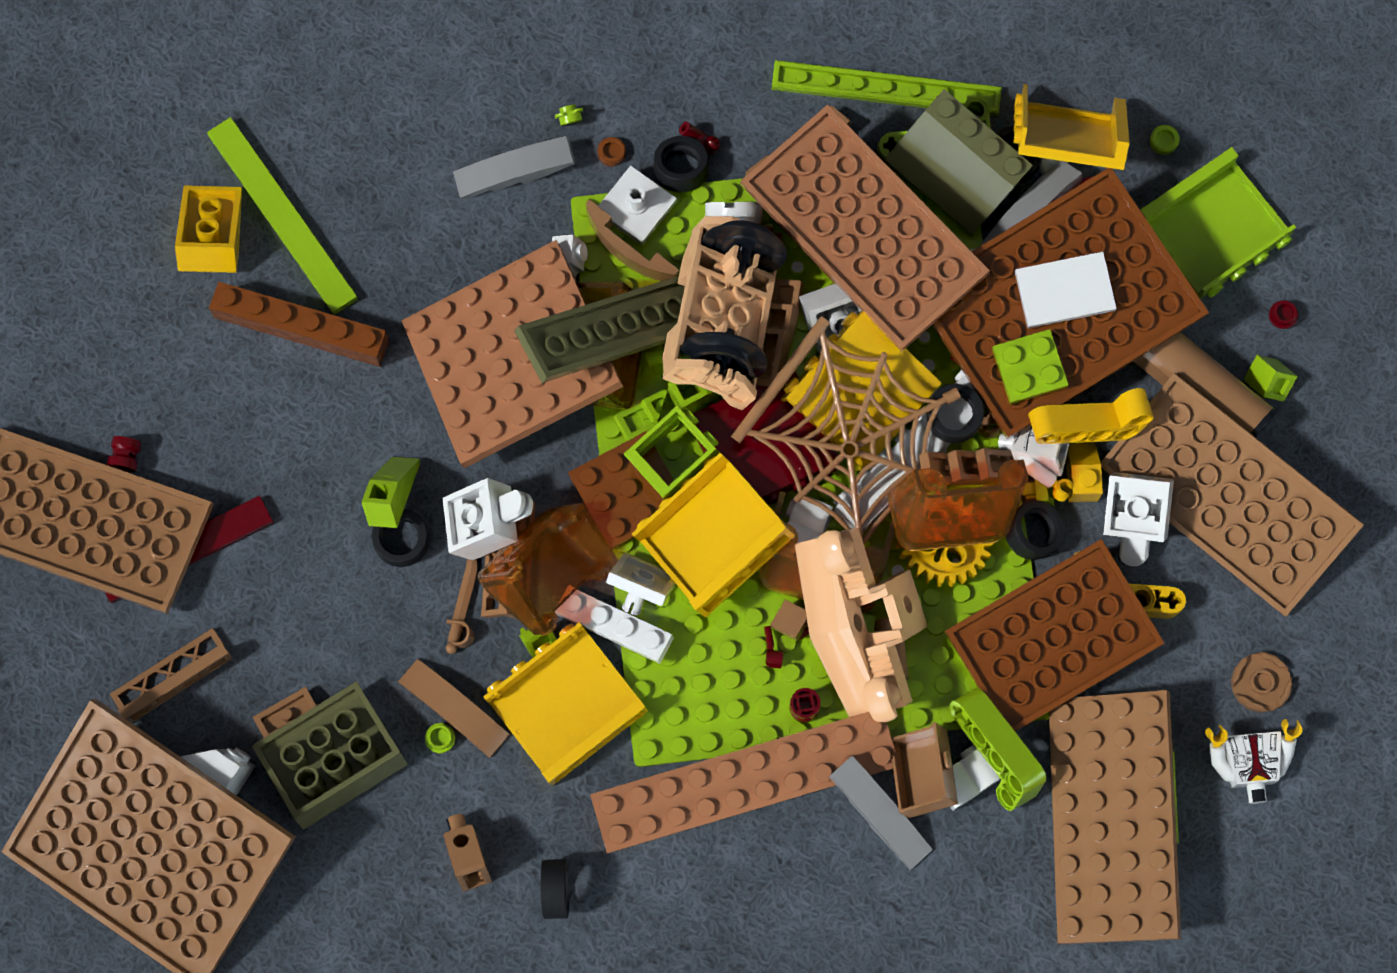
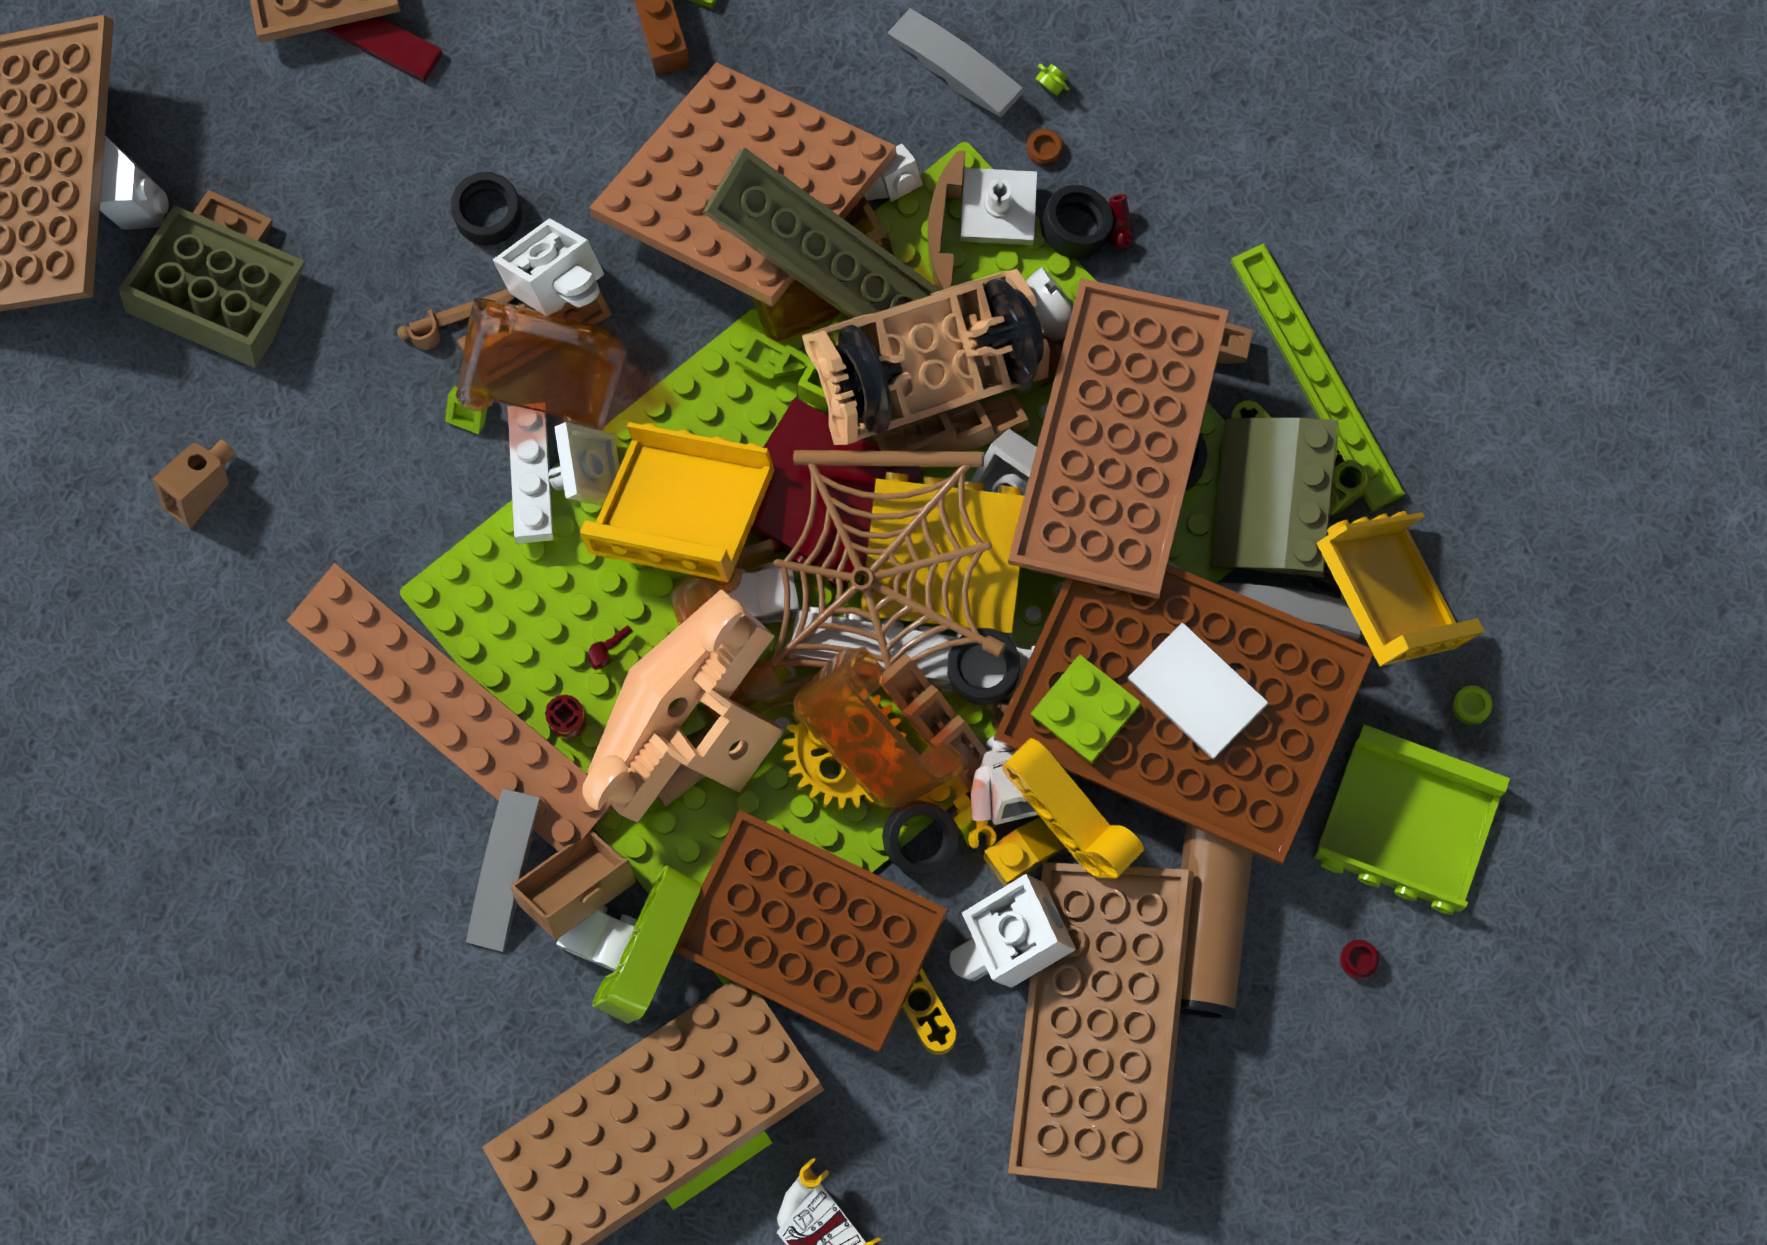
camera: 60 degrees right, 0 degrees up
medium nougat fence [110,628,233,723] -> none
lime slope [362,457,421,528] -> none
medium nougat slope [398,659,509,758] -> none
lime plate [425,723,456,754] -> none
yellow panel [483,622,648,786] -> none
black tyre [540,859,570,919] -> none
dark orange plate [568,431,674,551] -> none
lime window [624,406,719,500] -> none
medium nougat tile [770,600,808,641] -> none
medium nougat tile [1231,652,1293,713] -> none
lime panel [1244,355,1298,402] -> none

